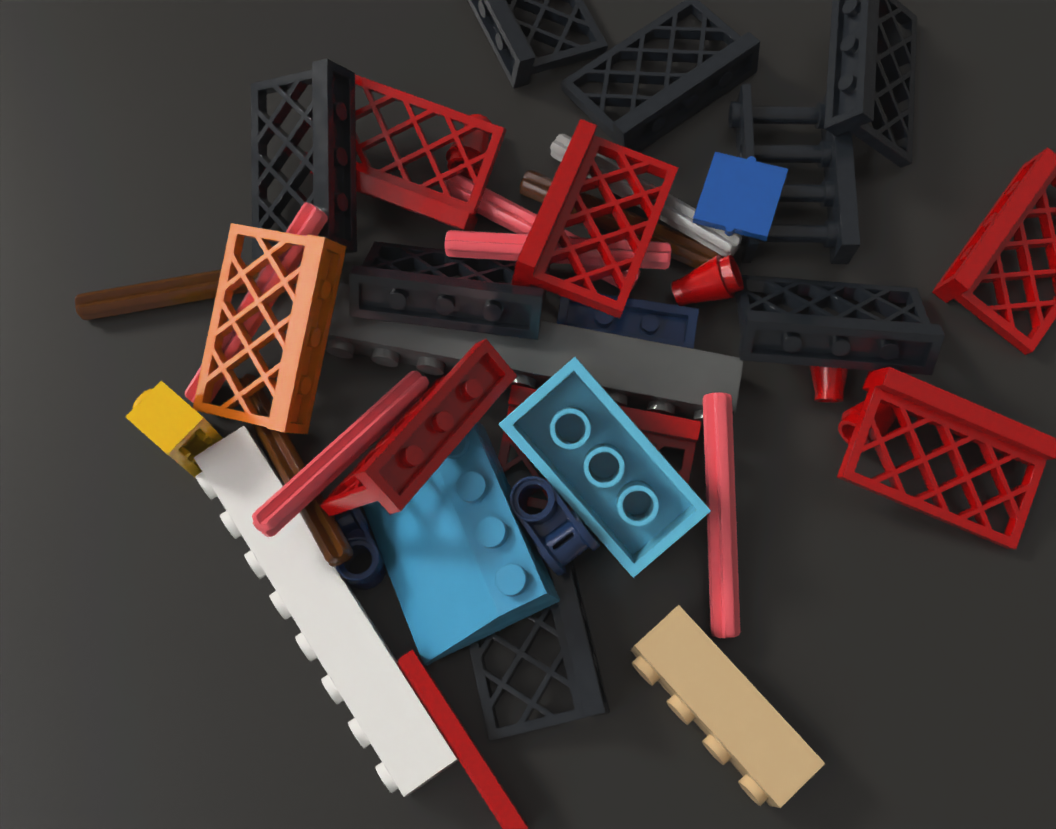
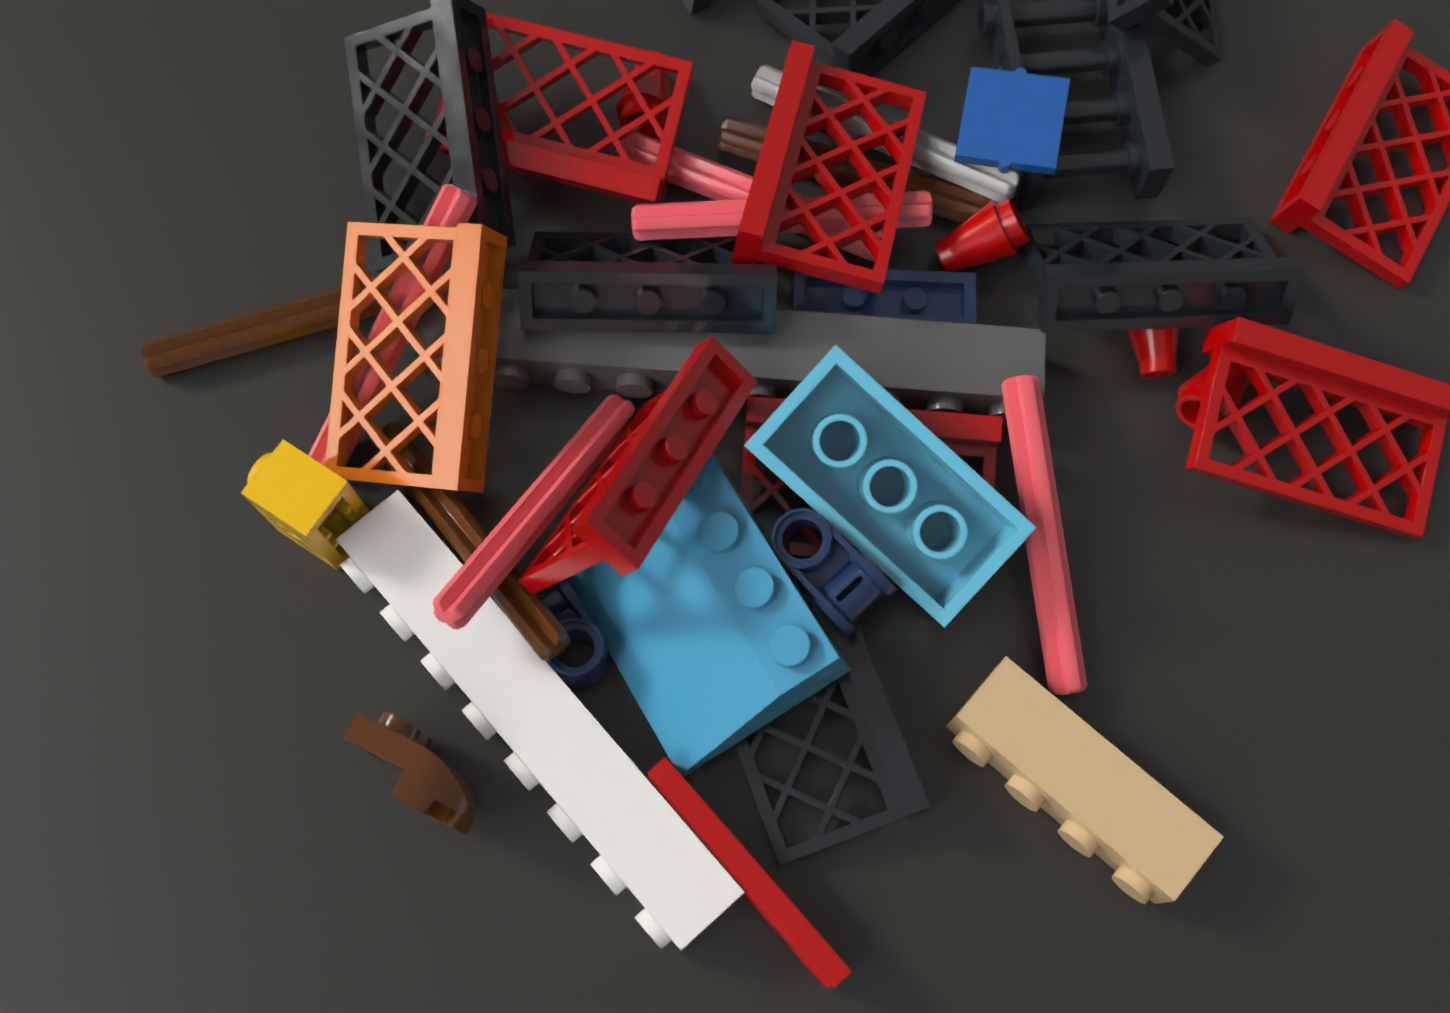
camera: 10 degrees left, 0 degrees up
none -> reddish brown slope [343,711,477,835]

